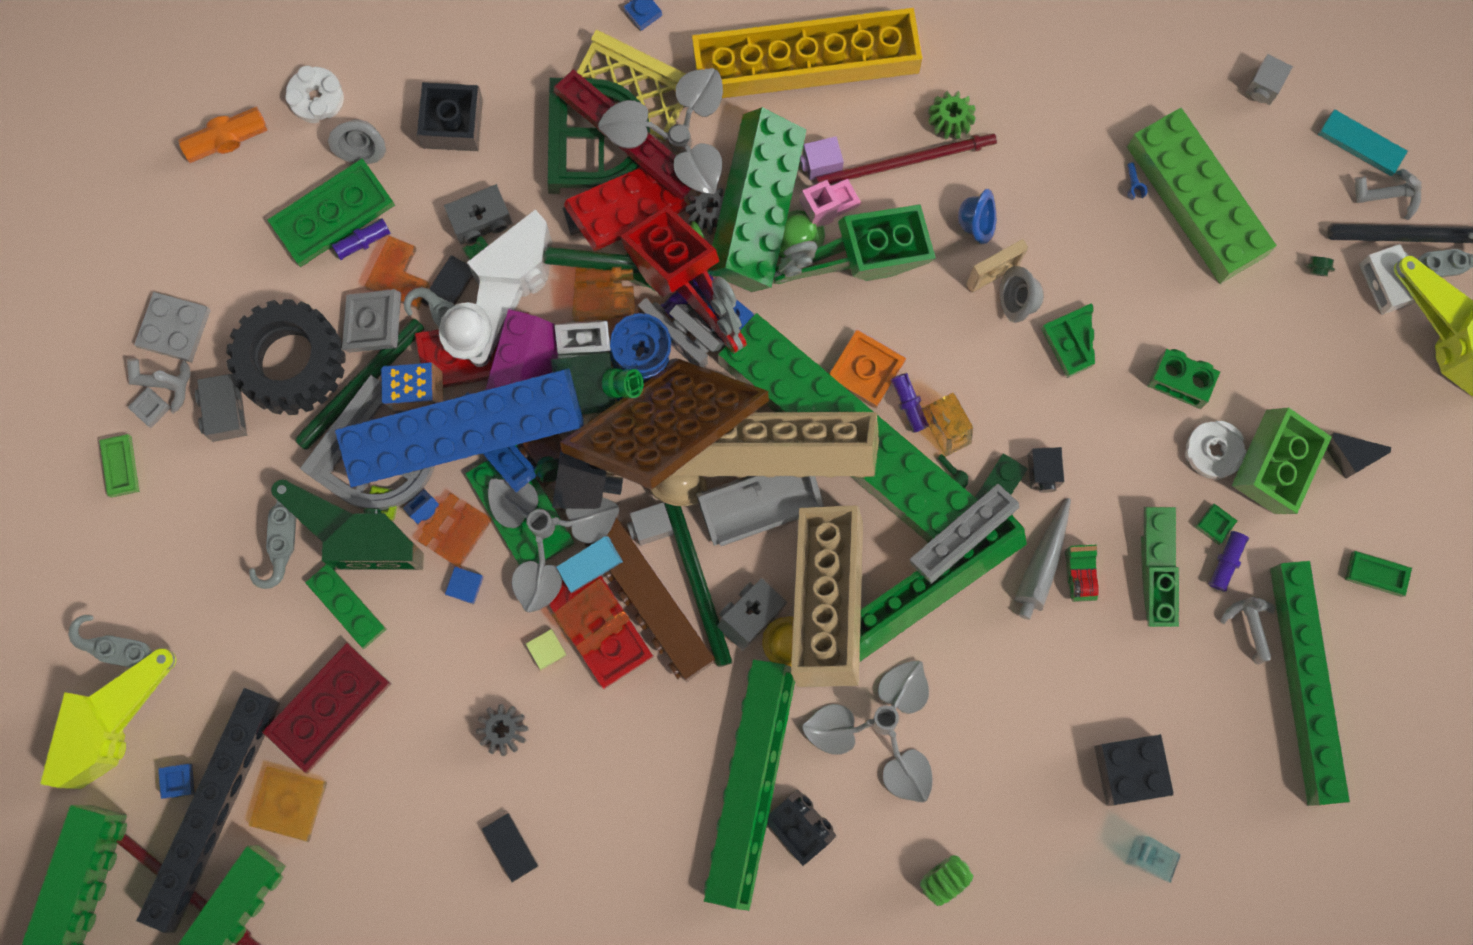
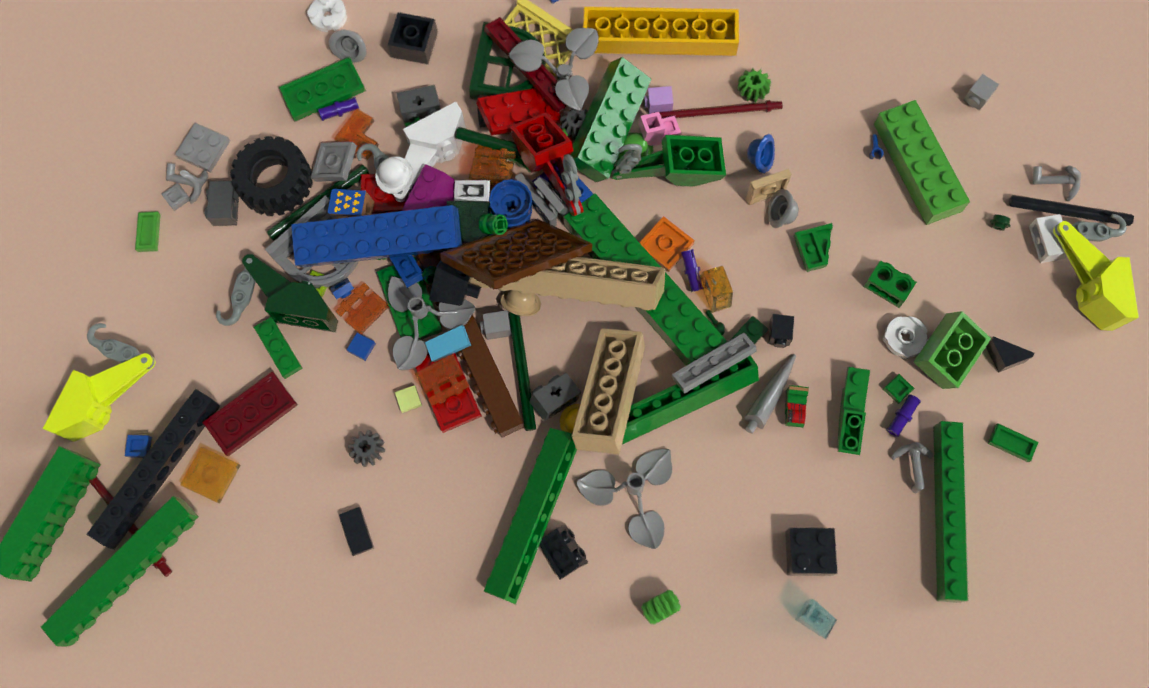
camera: 15 degrees right, 5 degrees down
orange piece [178,106,268,163] -> none
black tile [421,255,474,309] -> none
light grey container [696,476,824,546] -> none
teal tile [1318,109,1408,177] -> none

